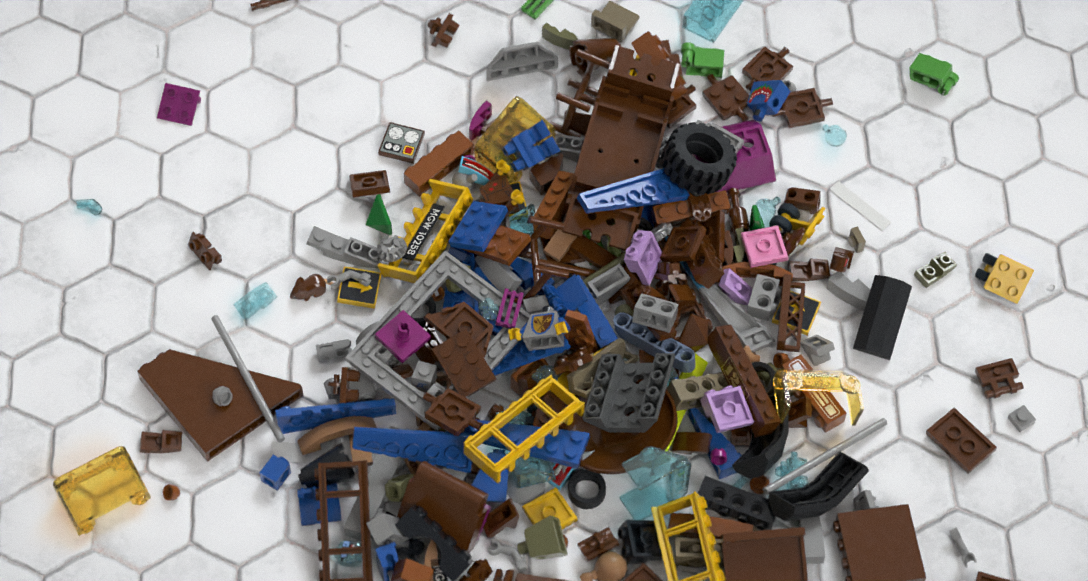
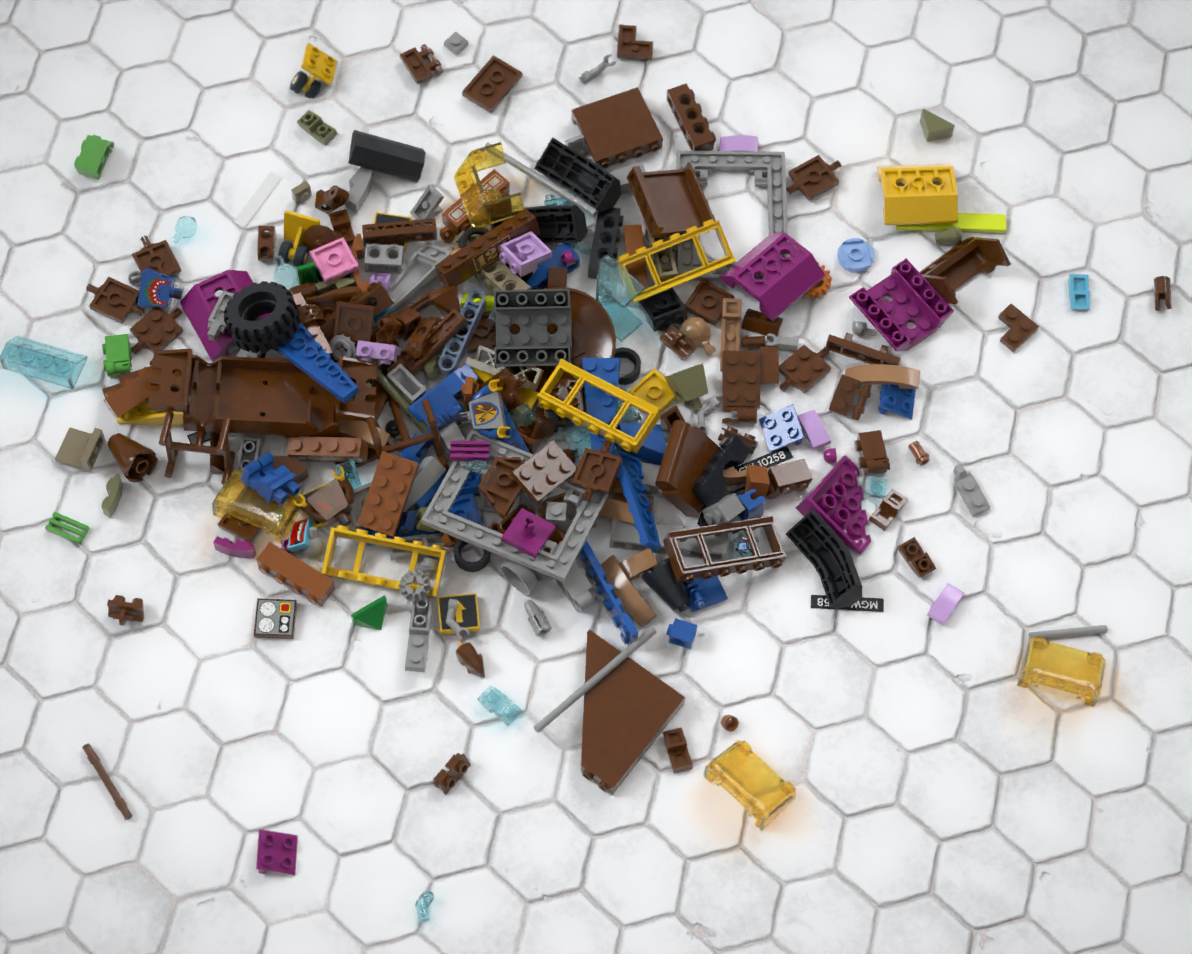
camera: 105 degrees left, 5 degrees up
light grey plate [212,386,233,406] -> none
reddish brown hips [328,367,361,403] -> none
reddish brown tile [349,170,390,198] -> none
olive rock [384,474,414,502] -> none
black sticker [402,204,445,261] -> none
blue plate [448,201,508,252] -> none
light grey wedge [486,41,558,81] -> none
light grey brick [632,293,679,333] -> none

